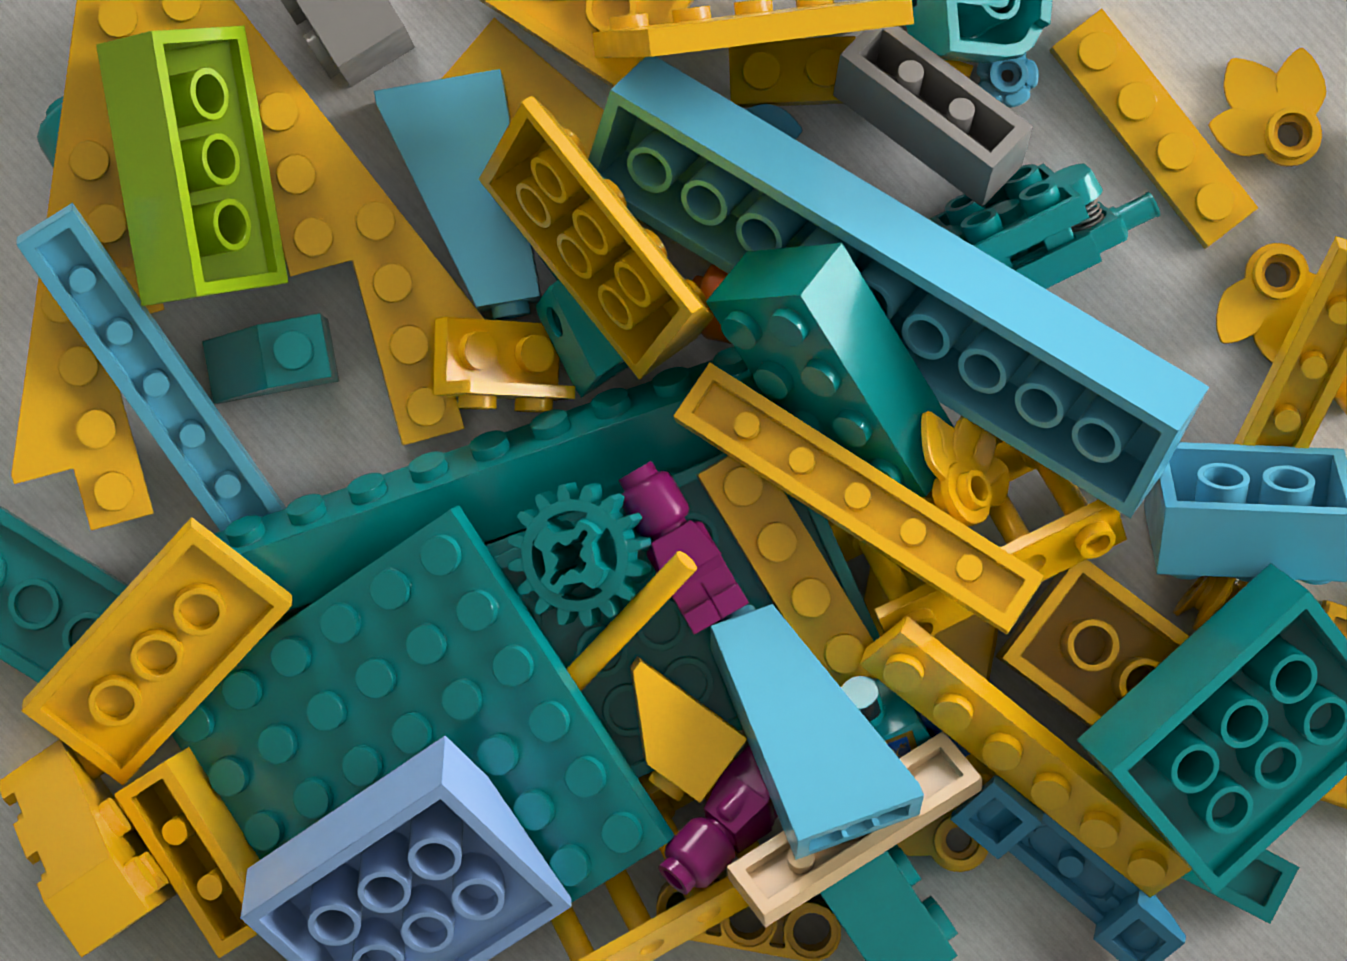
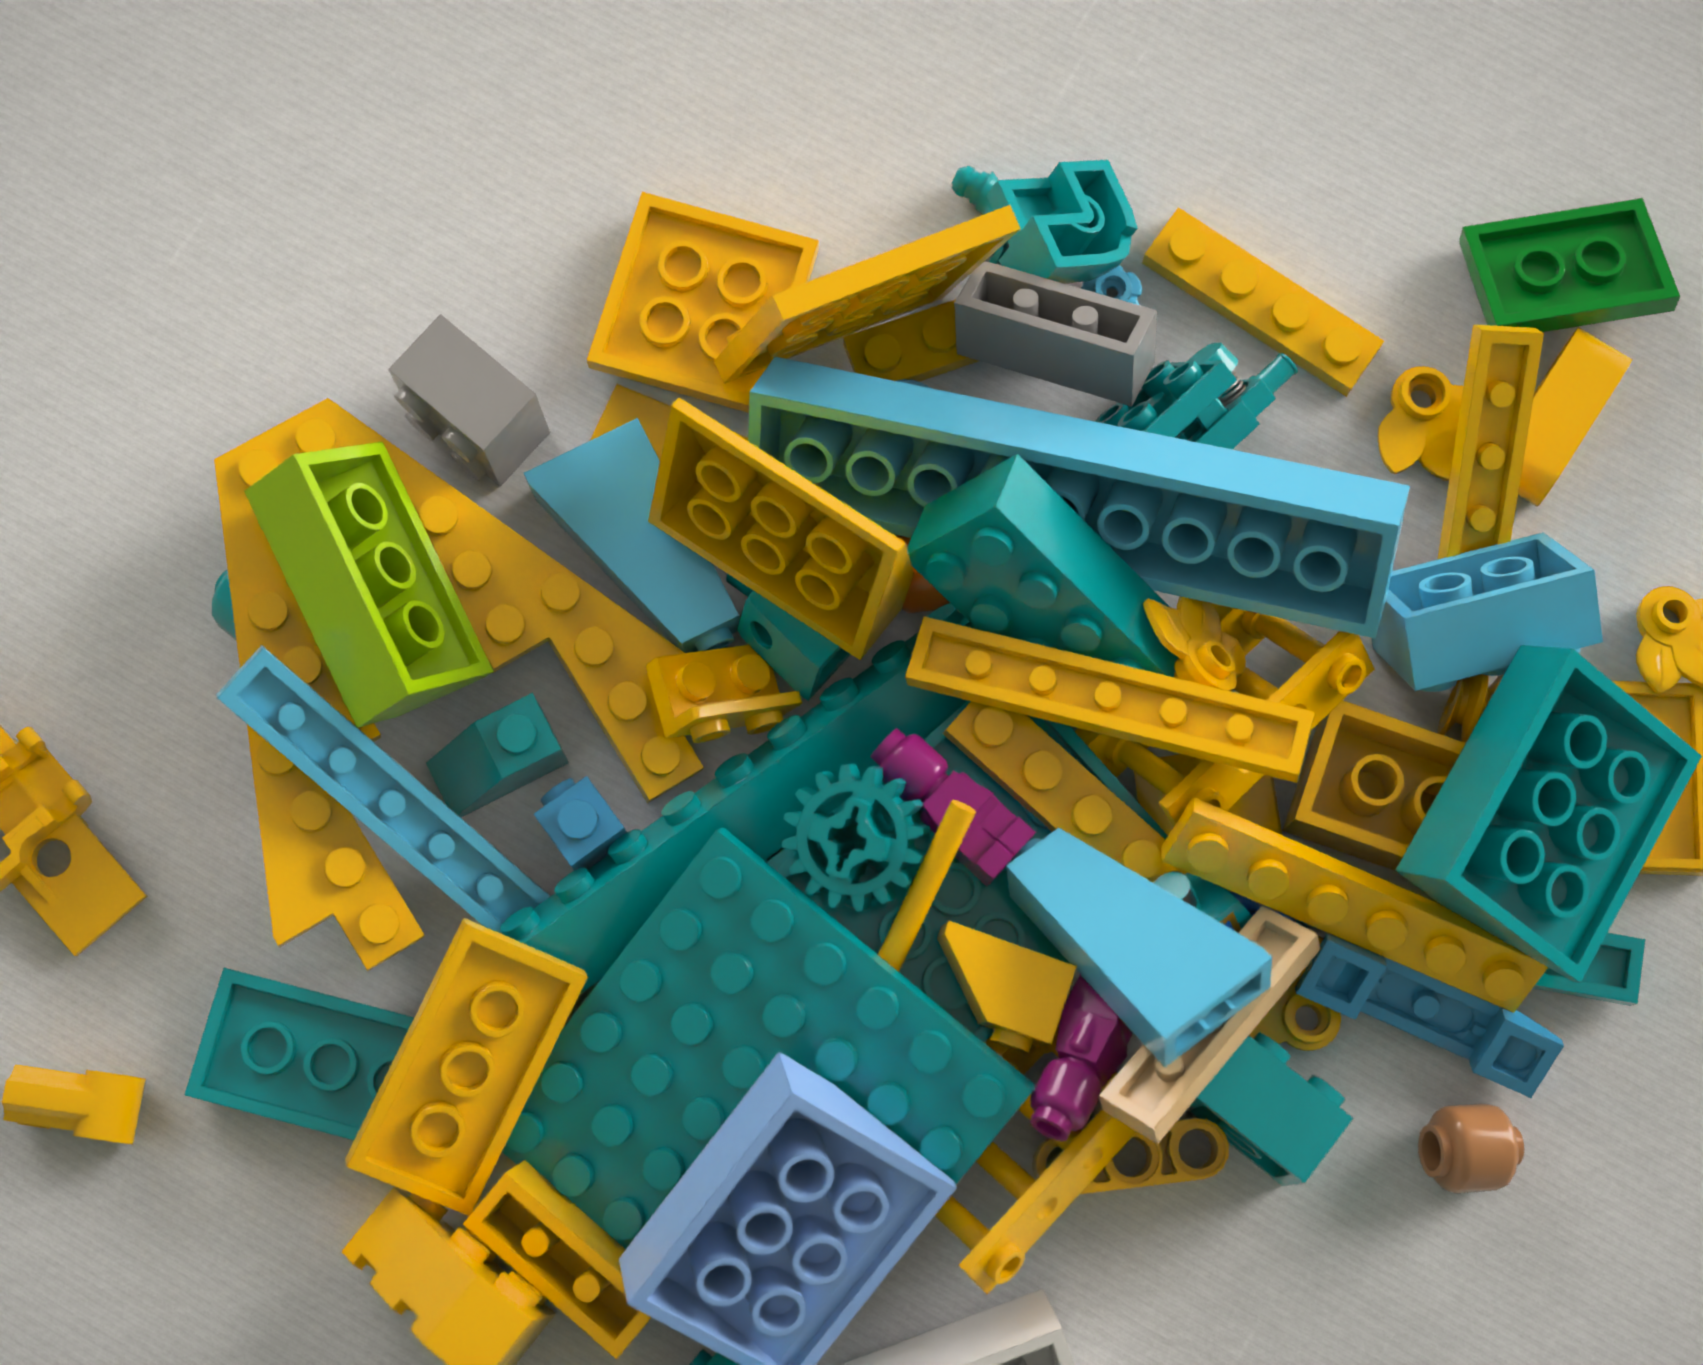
camera: 20 degrees left, 10 degrees down
yellow plate [1208,48,1327,167] -> none
none -> dark azure brick [534,776,627,870]

